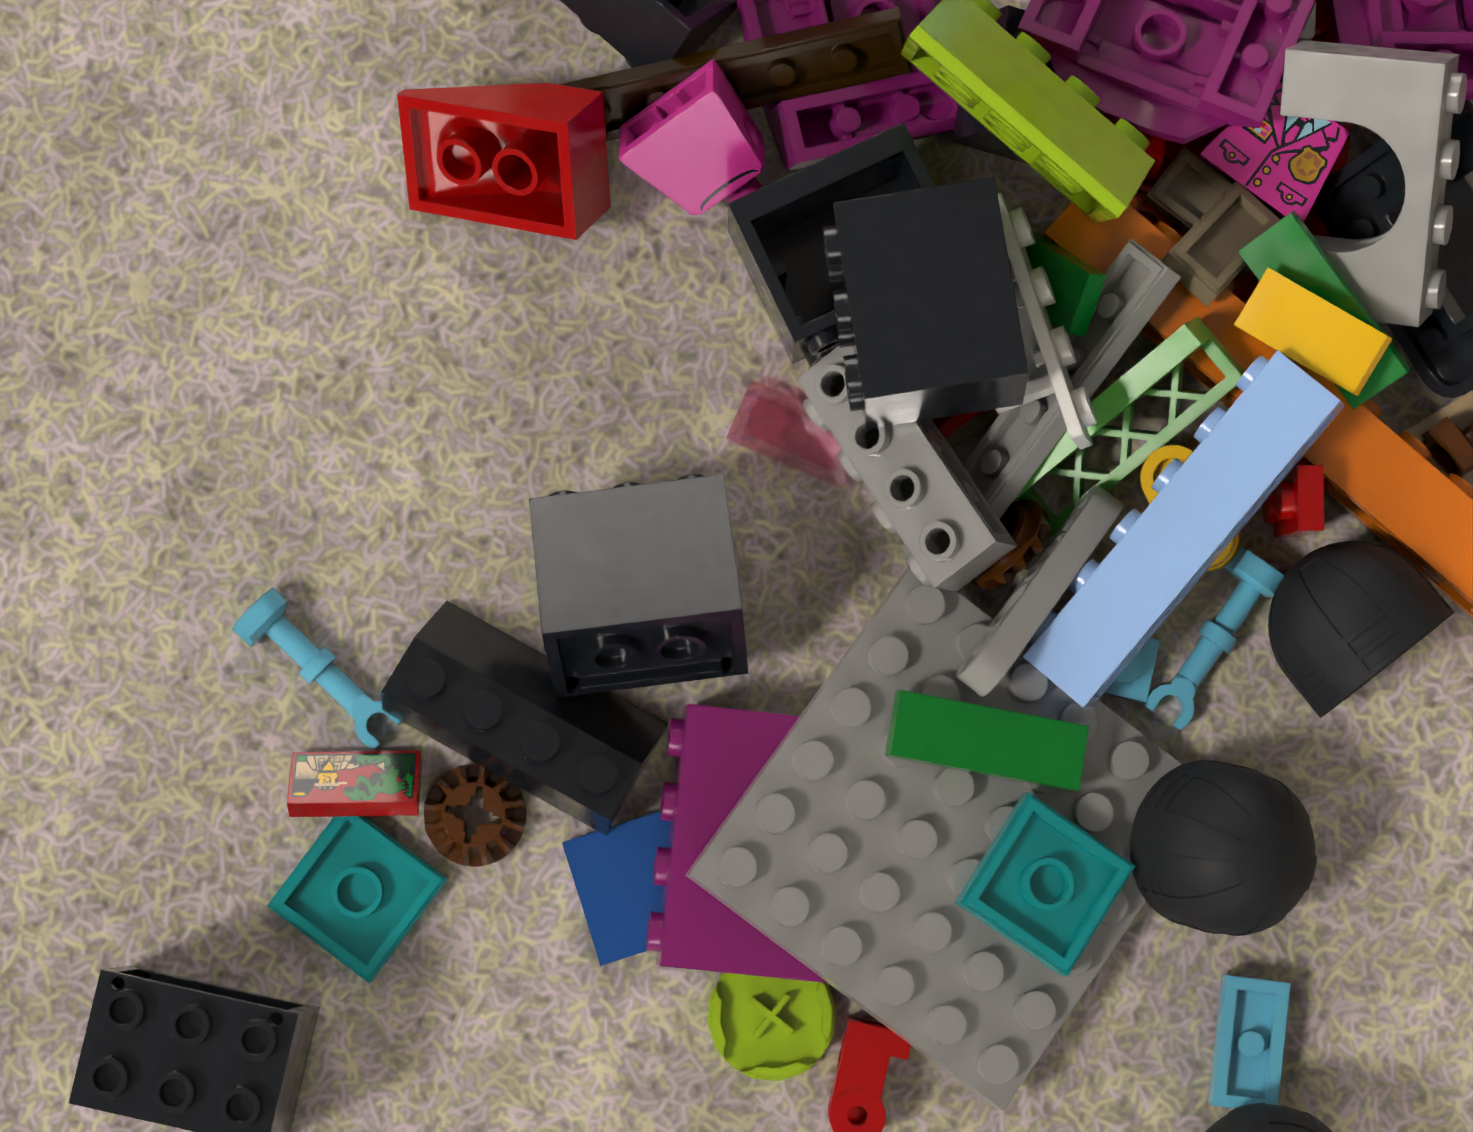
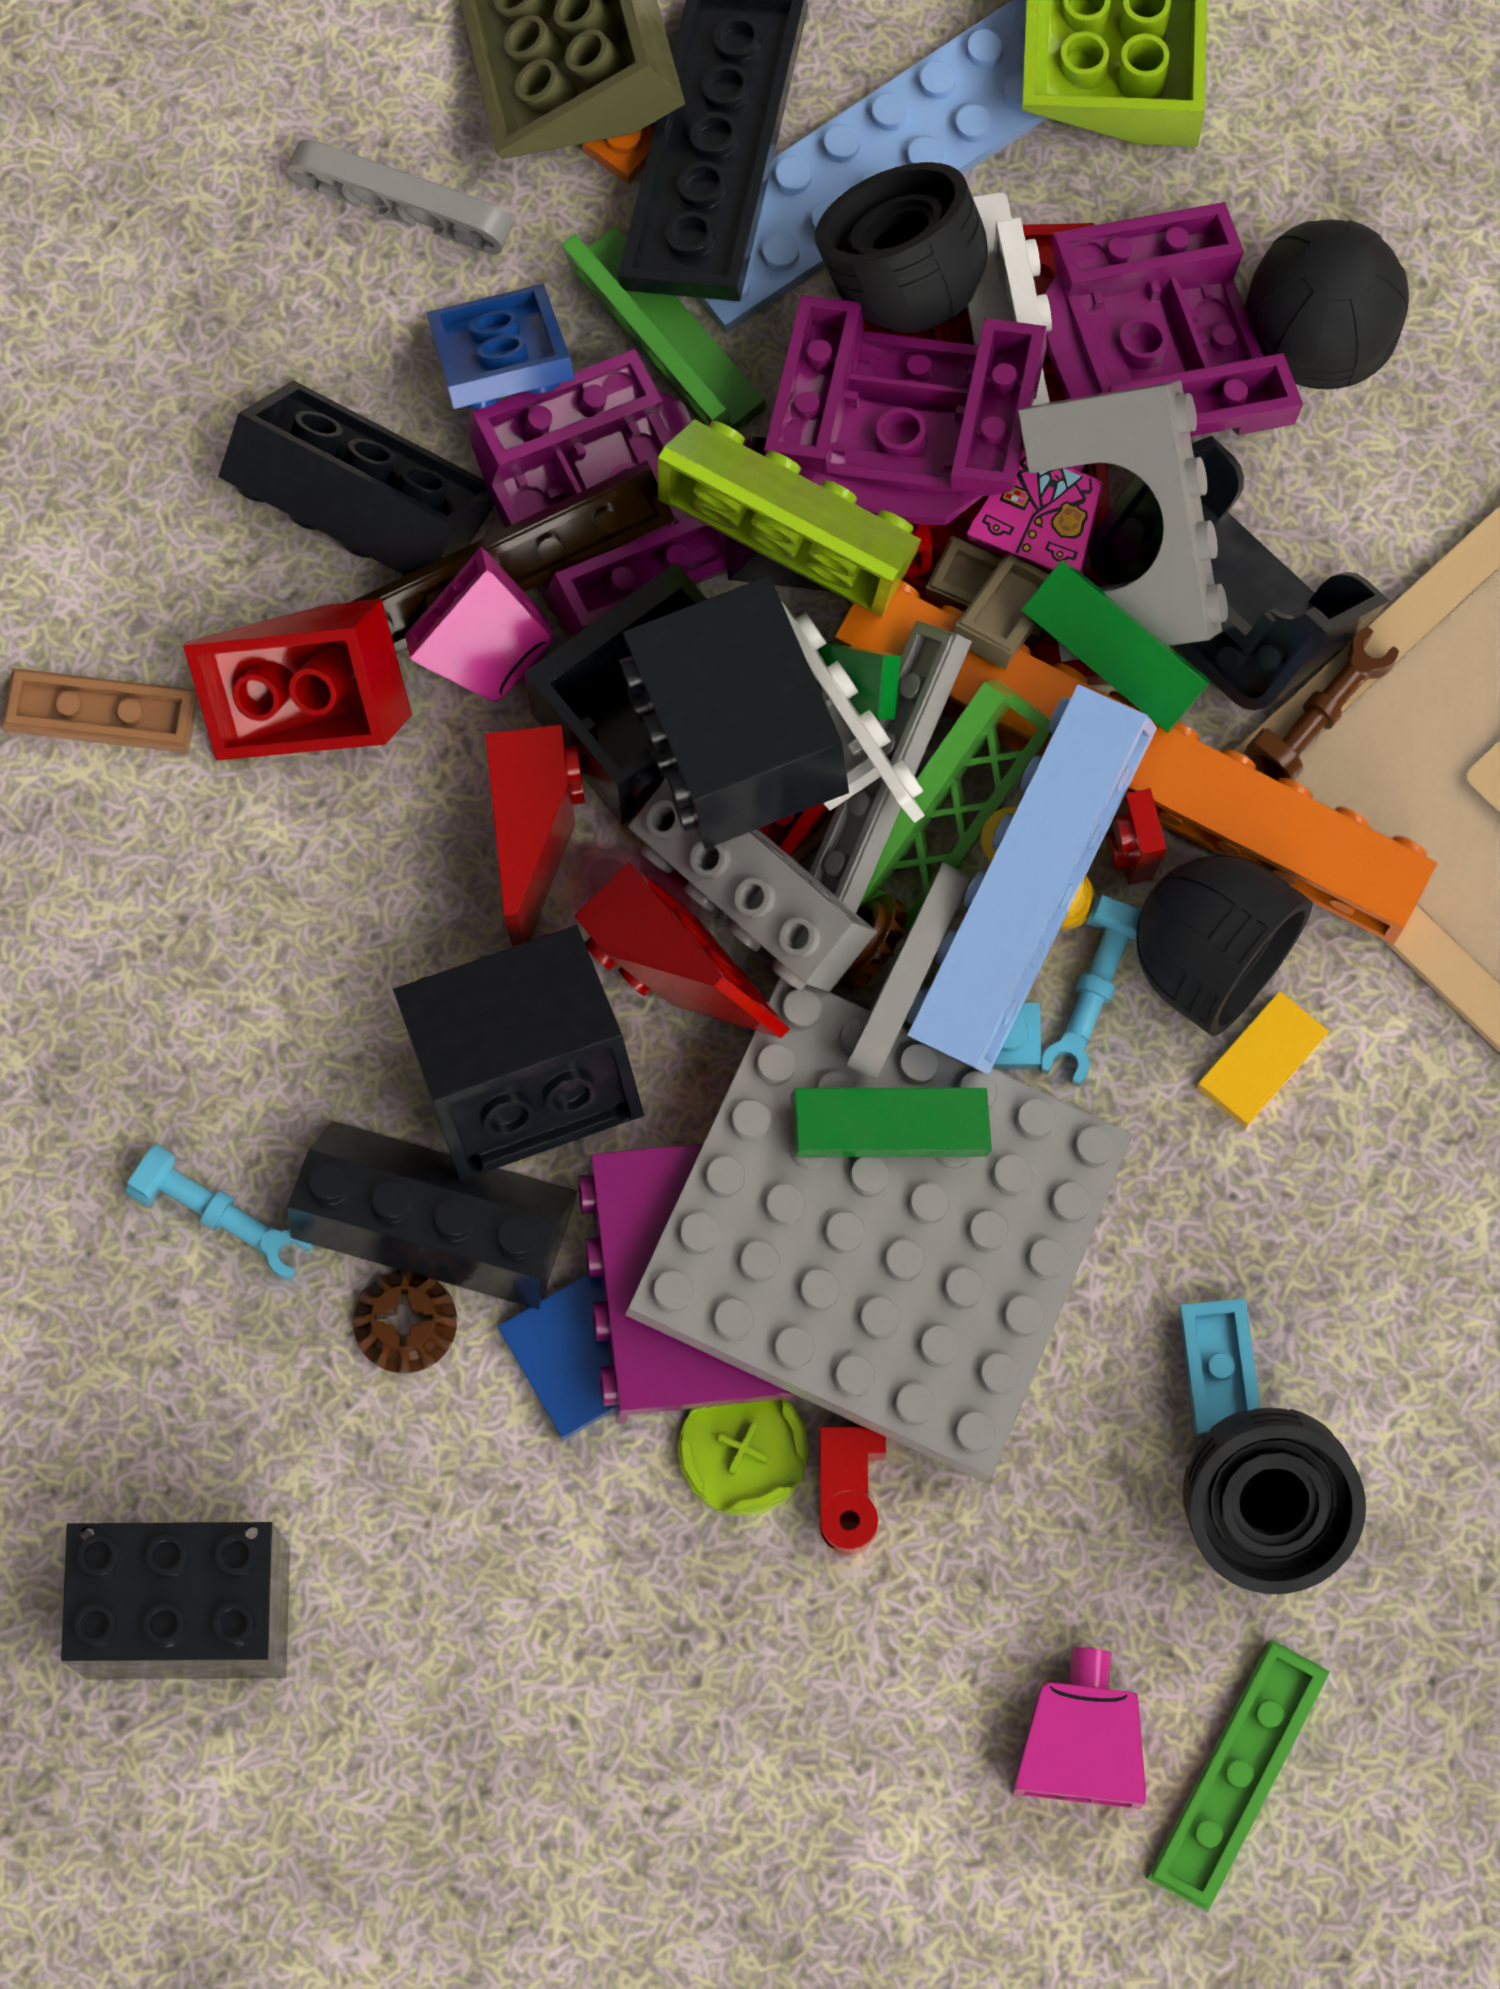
camera: 10 degrees left, 10 degrees down
teal tile [267,816,448,983] -> none
tile [287,750,422,817] -> none
teal tile [954,792,1135,976] -> none
black piece [1130,760,1317,936] -> none
yellow slope [1234,268,1393,396] -> none
none -> medium nougat tile [2,668,198,754]
none -> red slope [485,725,585,947]
none -> red slope [574,862,790,1038]
none -> yellow tile [1196,991,1329,1129]

